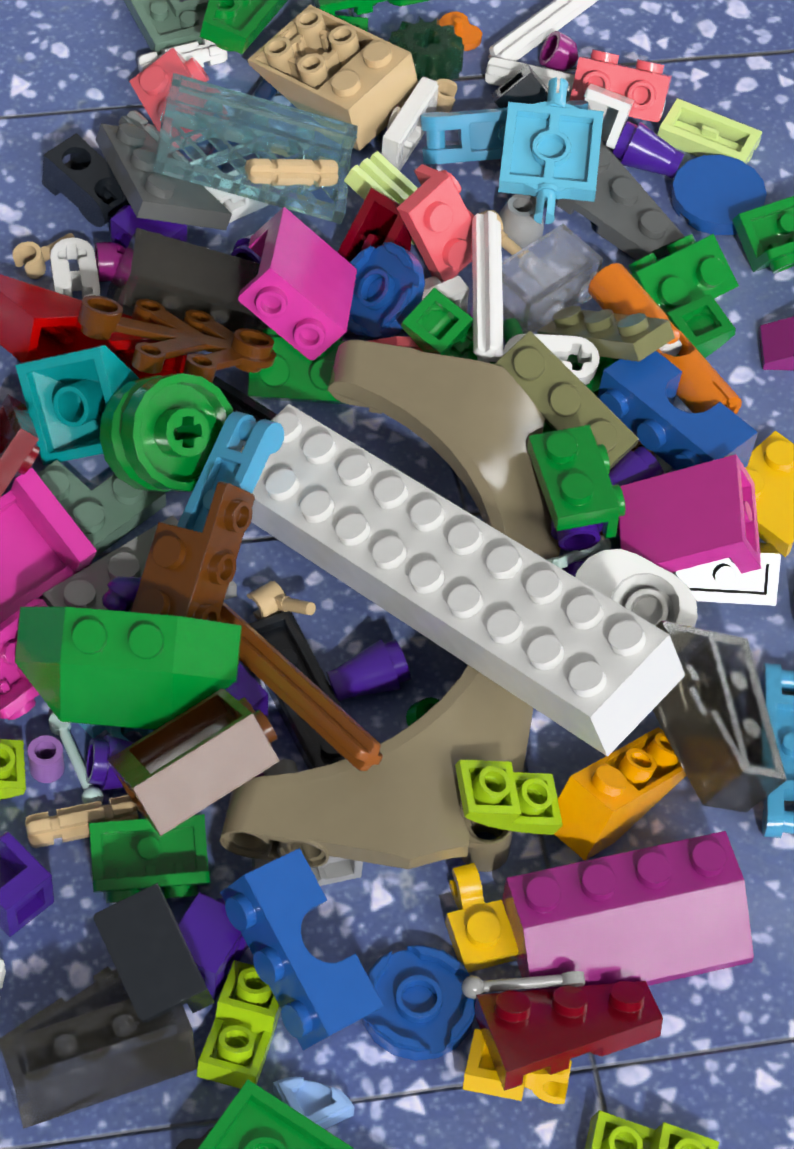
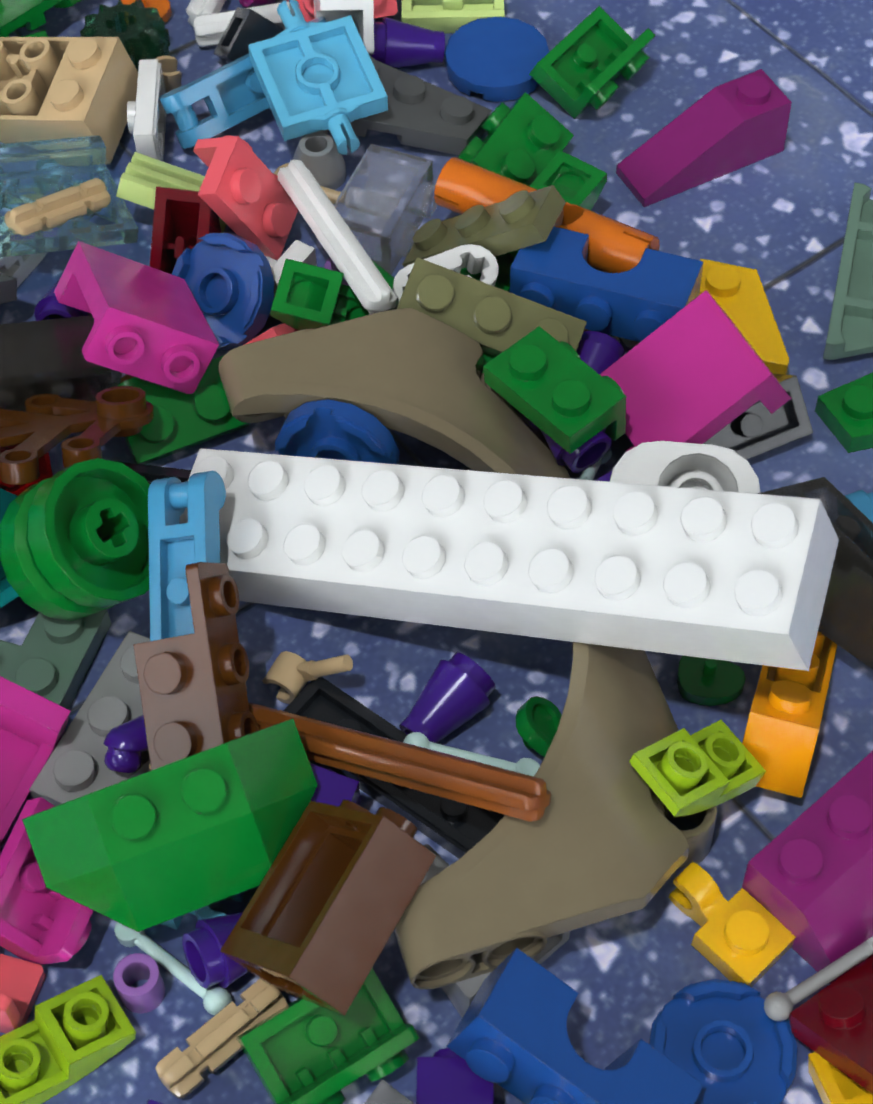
camera: 20 degrees left, 0 degrees up
none -> blue tile [275,399,399,464]
none -> light aqua hinge [403,732,540,777]
none -> green piece [677,655,746,706]

